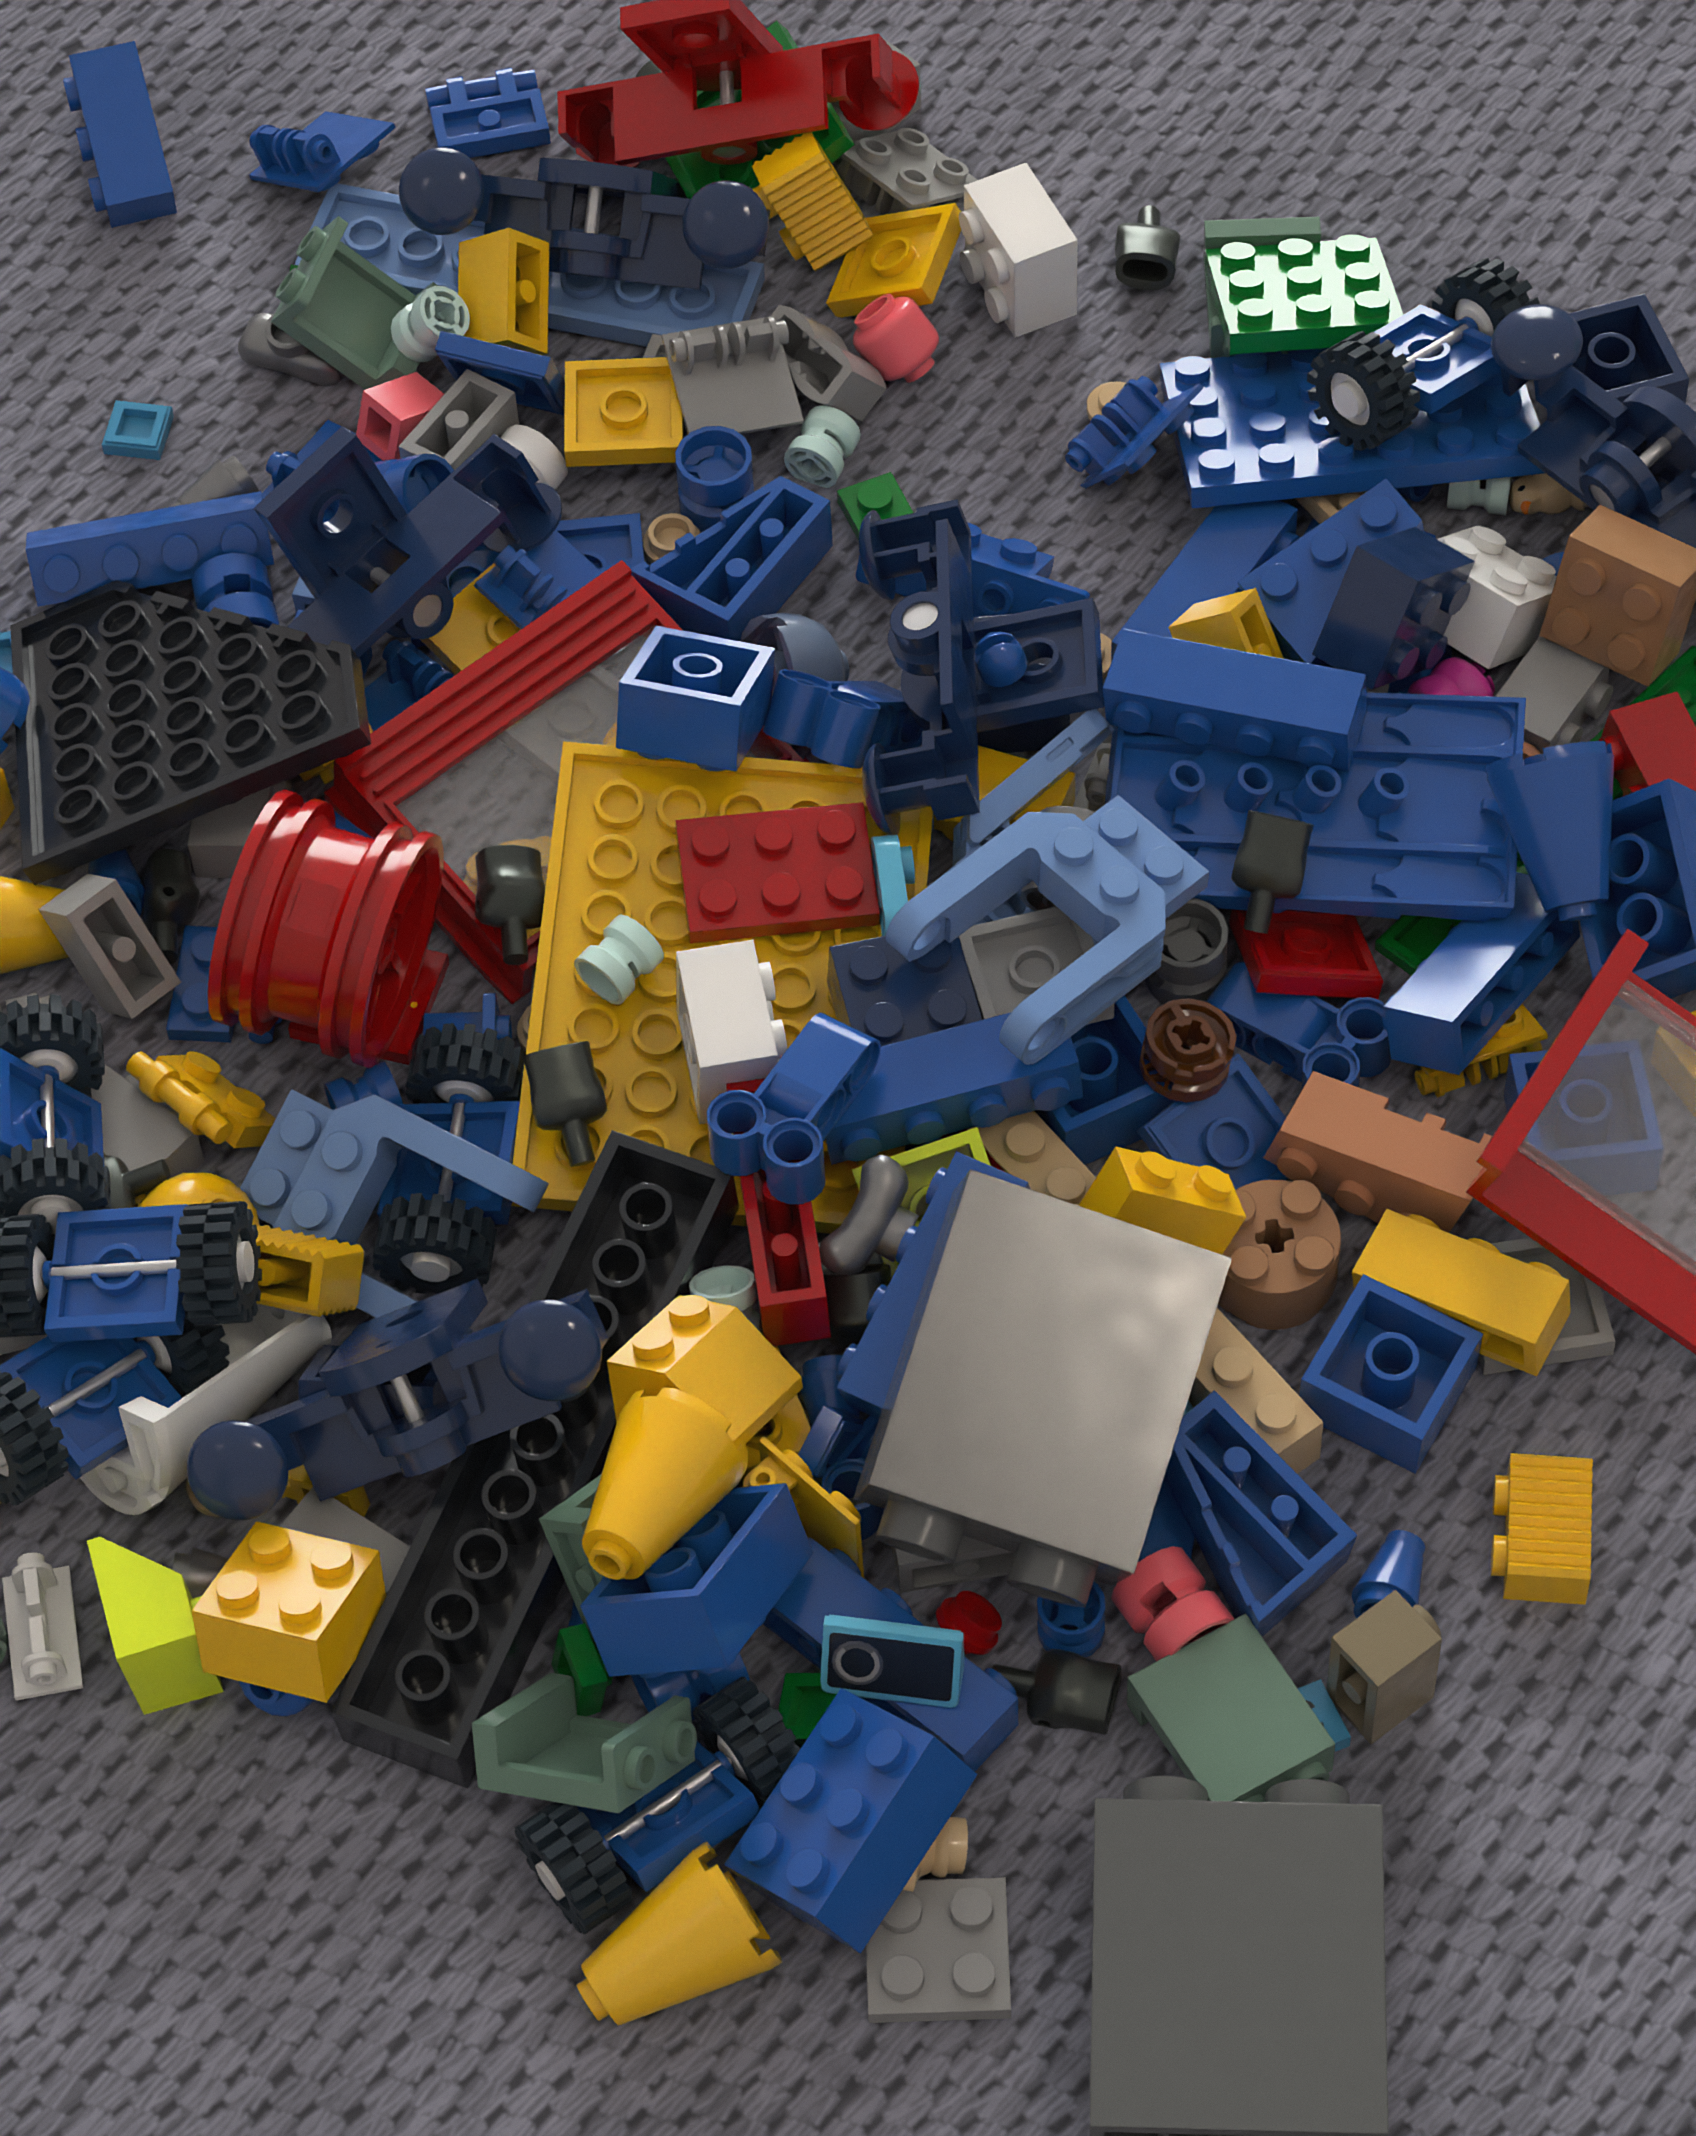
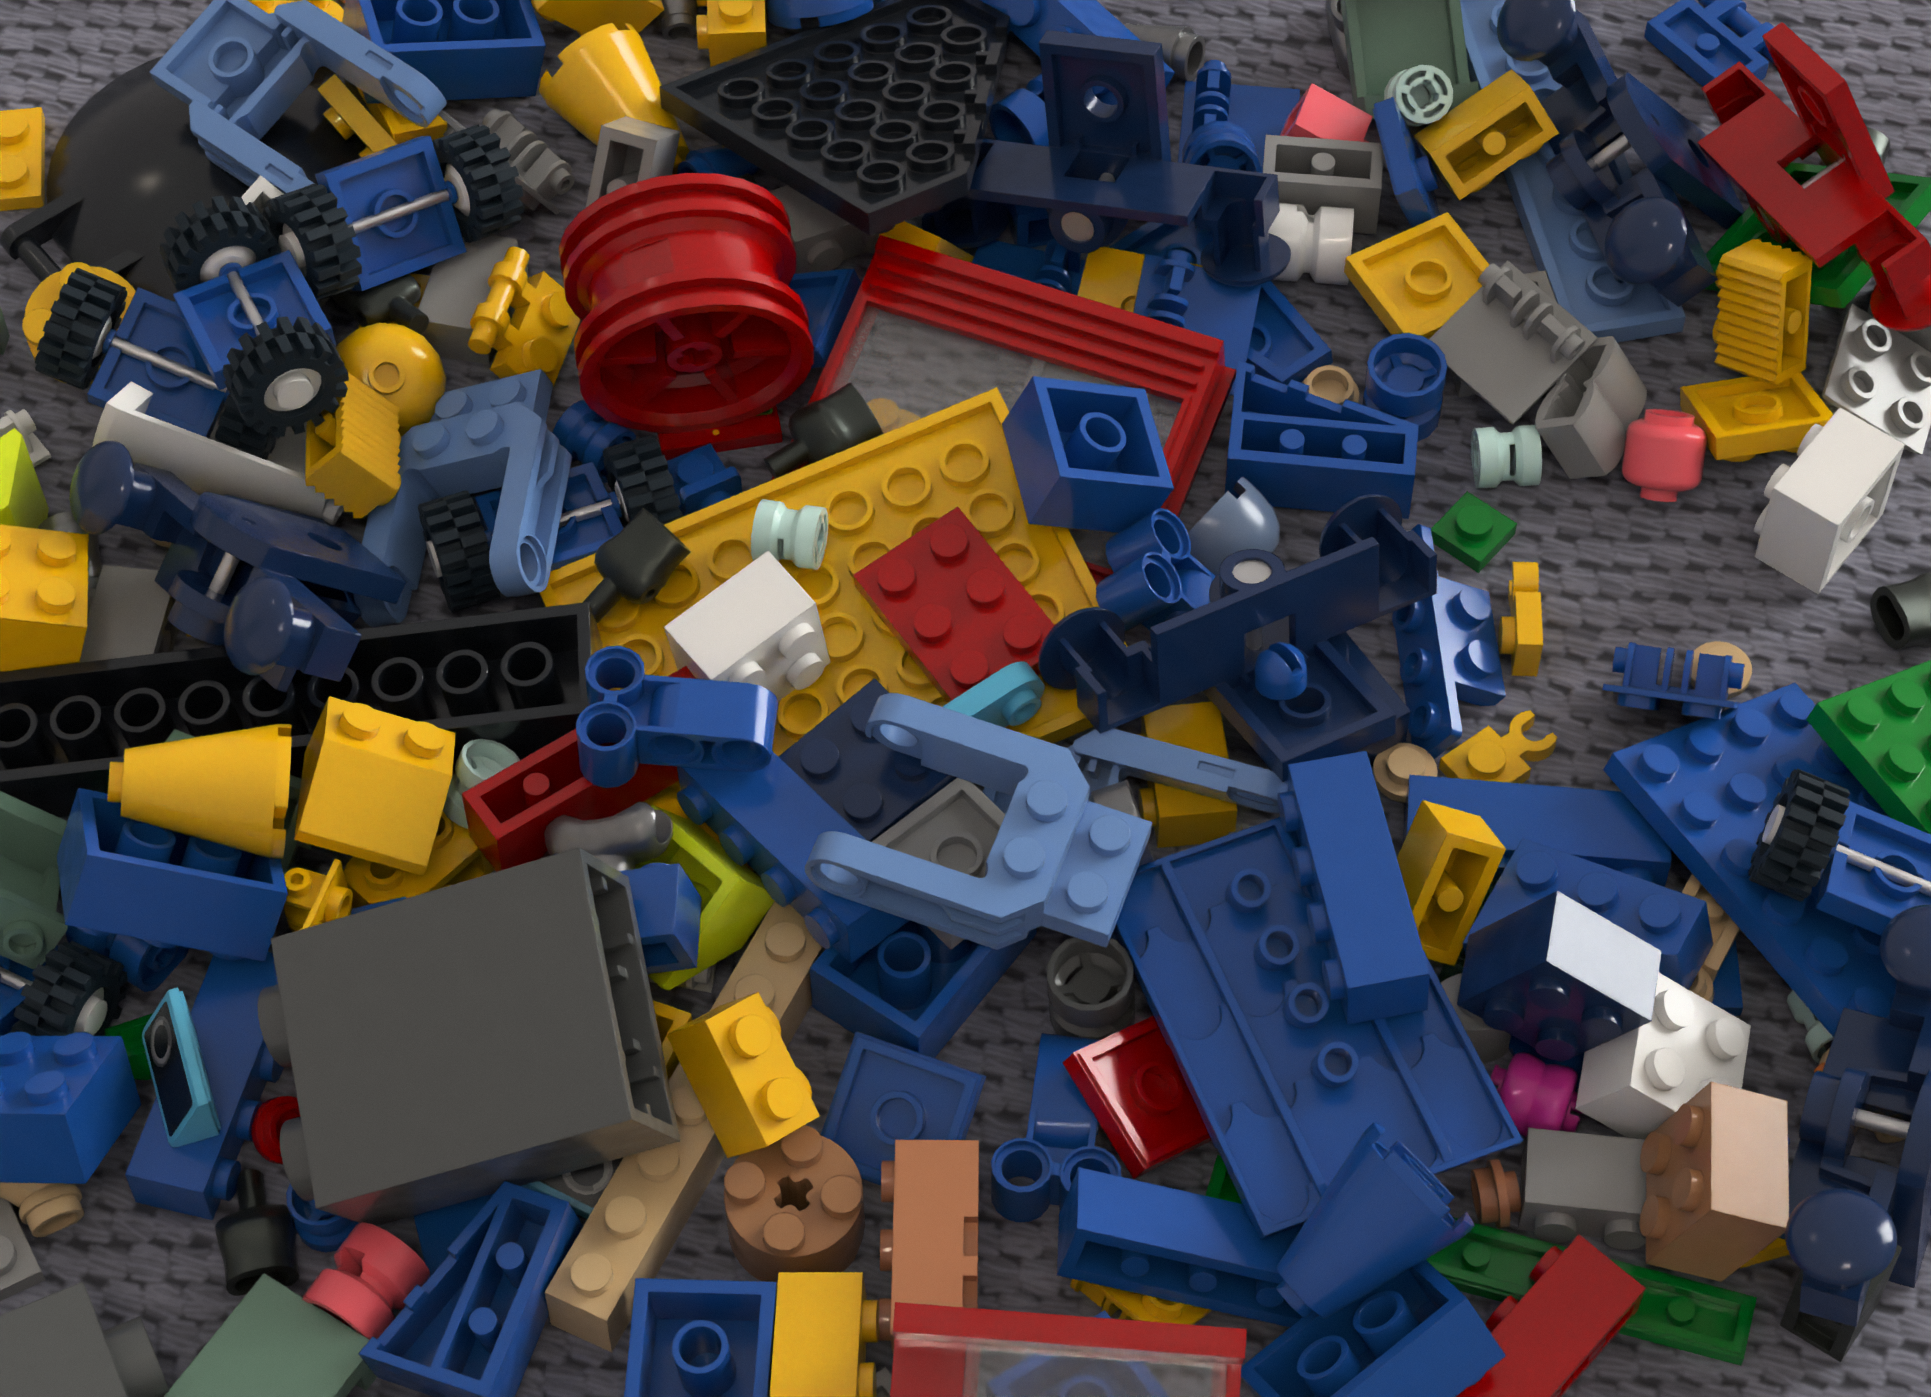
camera: 60 degrees right, 0 degrees up
reddish brown wheel [1139,998,1237,1103] -> none
pearl dark grey piece [1231,810,1314,934] -> none
none -> yellow plate [1439,710,1557,784]
none -> yellow plate [1498,562,1543,676]

